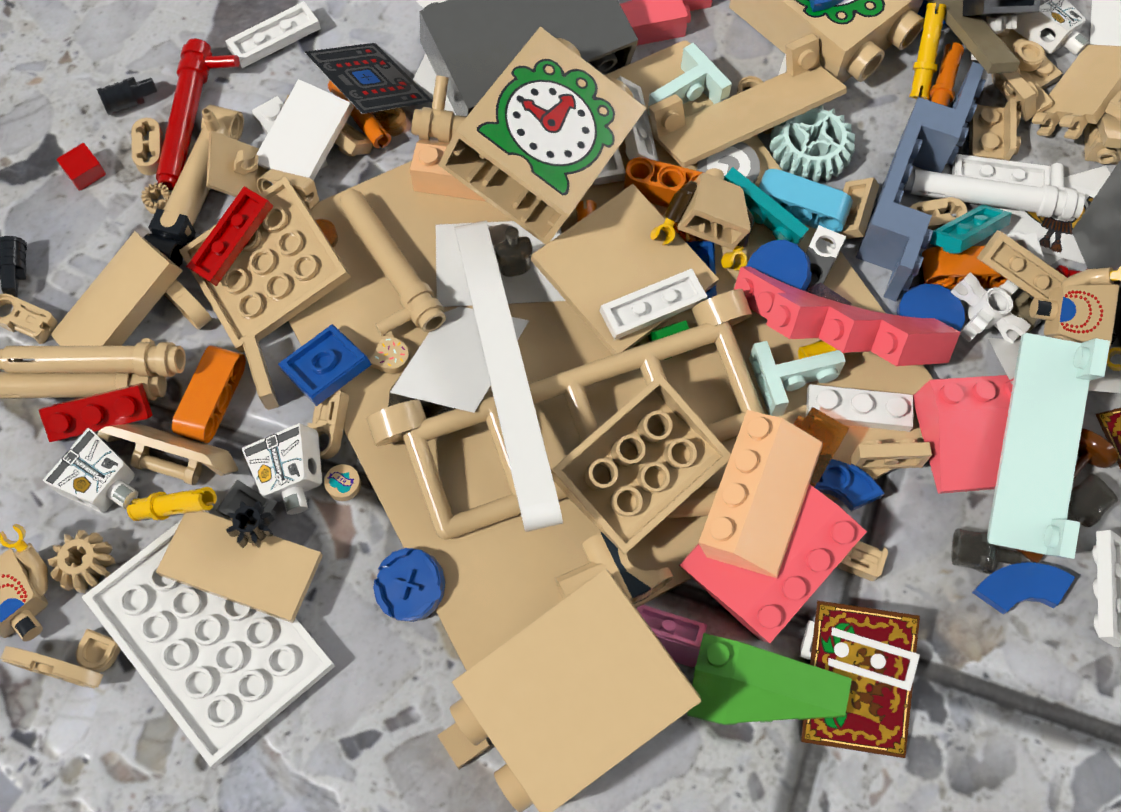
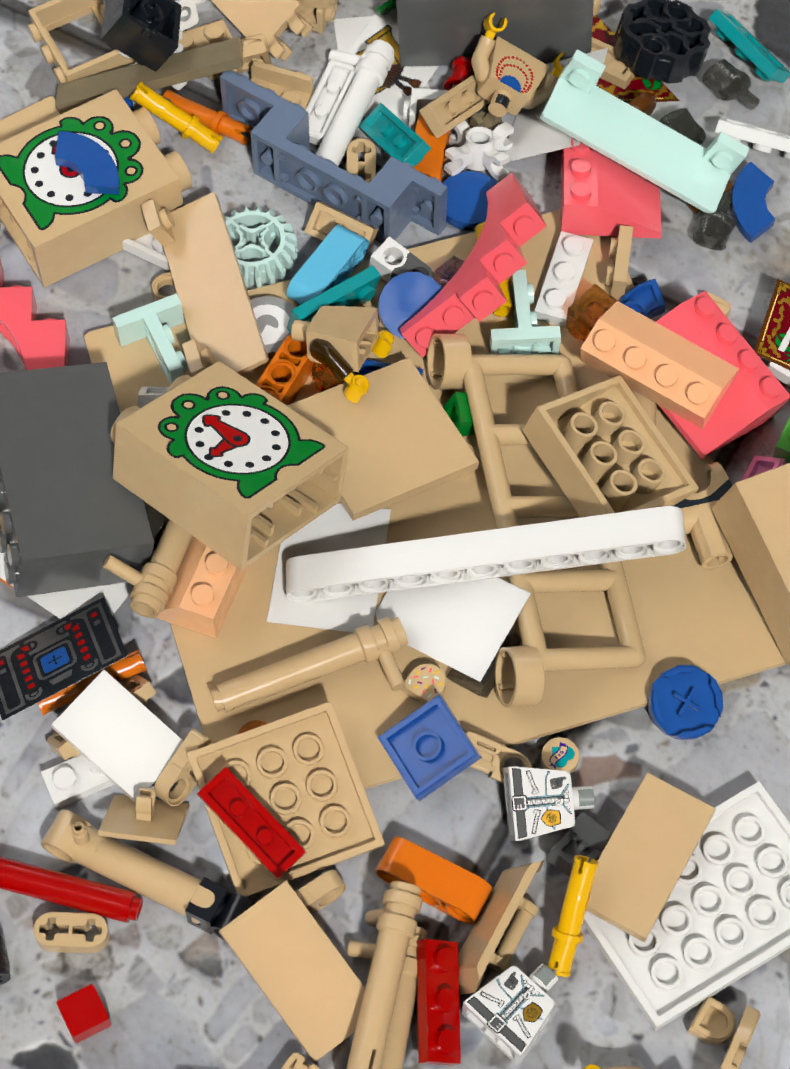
camera: 80 degrees left, 5 degrees down
tan gear [47,530,115,593] -> none
tan bush [141,183,171,214] -> none
black gear [226,501,275,548] -> none
tan tile [242,335,279,410] -> none
clear smoke piece [494,227,533,277] -> none
white plate [599,269,707,340] -> none
tan tile [1013,41,1045,72] -> none

